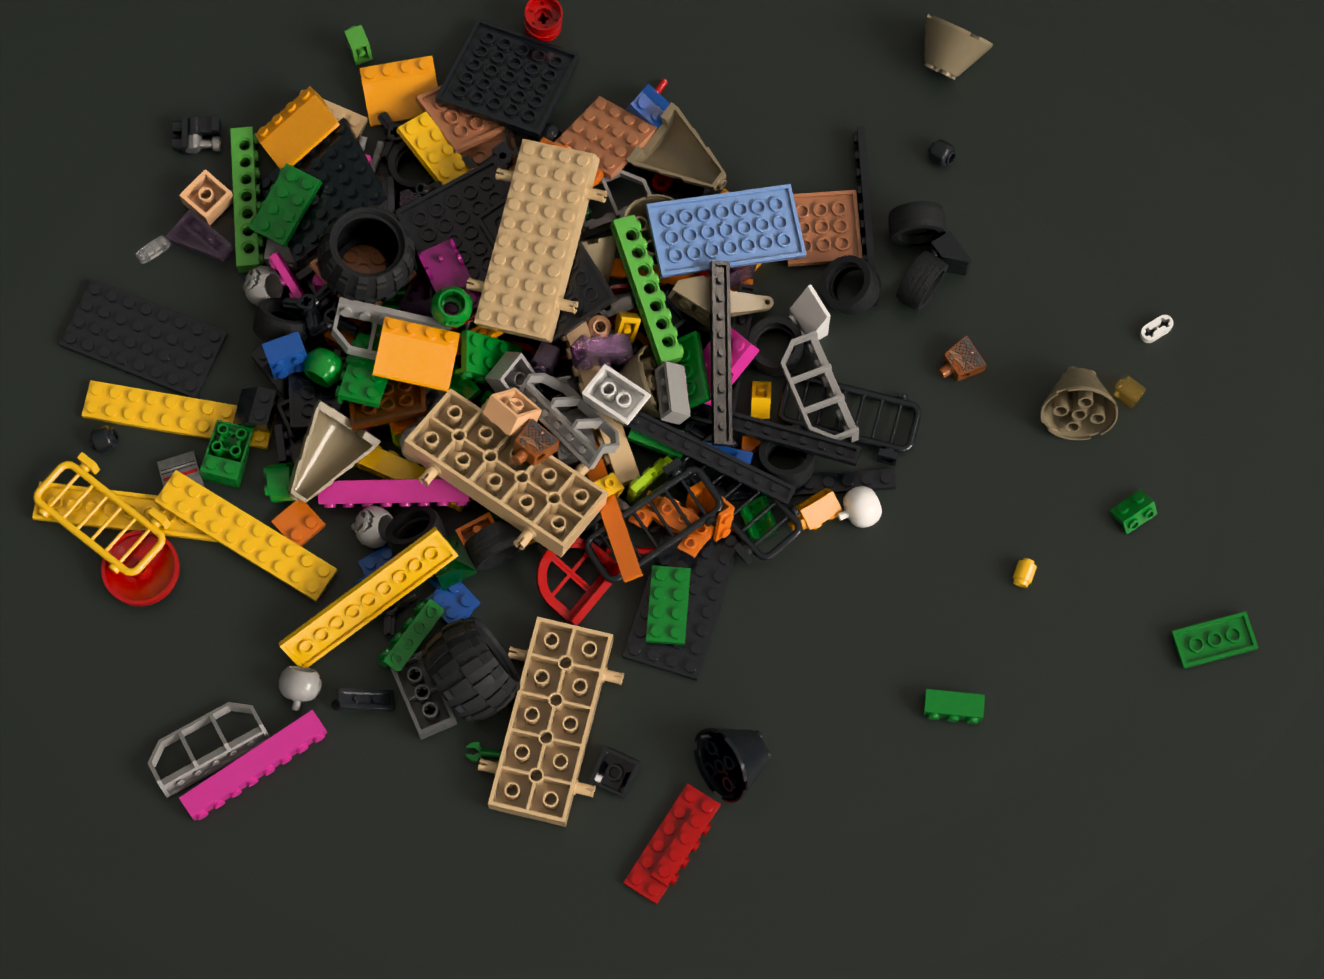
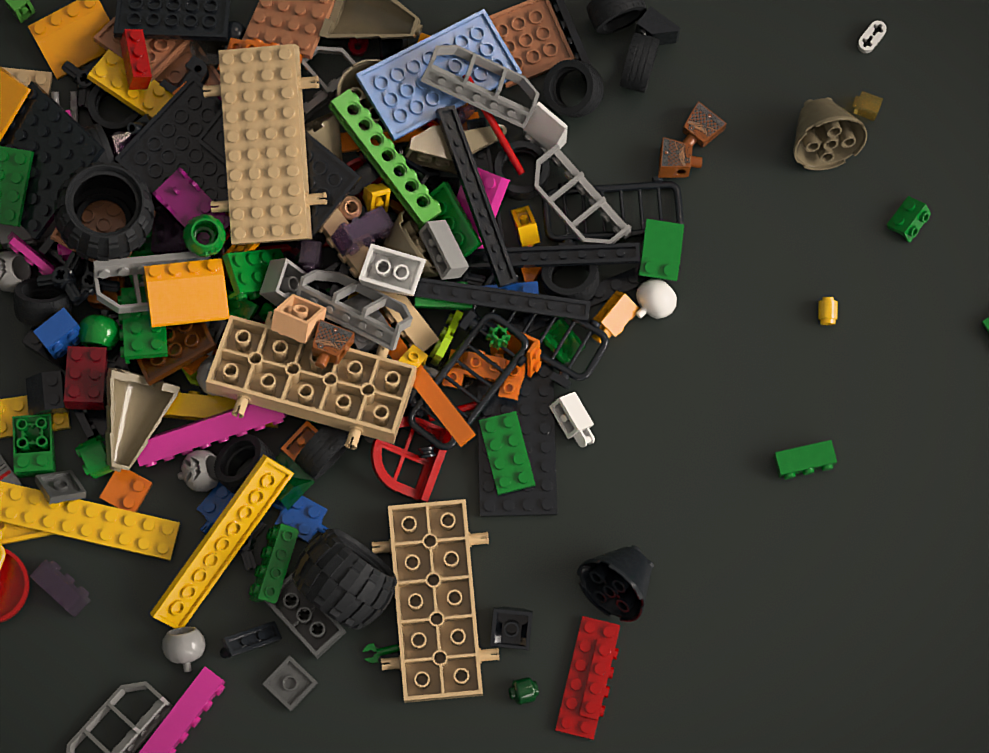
camera: 20 degrees left, 5 degrees up
none -> clear purple wedge [30,559,91,617]
none -> dark grey plate [35,470,86,504]
none -> dark red brick [64,346,108,410]
none -> red brick [120,29,152,90]
none -> dark grey plate [263,655,318,711]
none -> black bush [418,446,436,458]
none -> light grey plate [421,45,539,129]
none -> red bar [462,75,525,175]
none -> green gear [486,325,511,350]
none -> dark green head [508,677,539,705]
none -> white brick [549,392,595,447]
none -> green slope [638,219,684,281]
none -> dark orange torso [658,137,702,178]

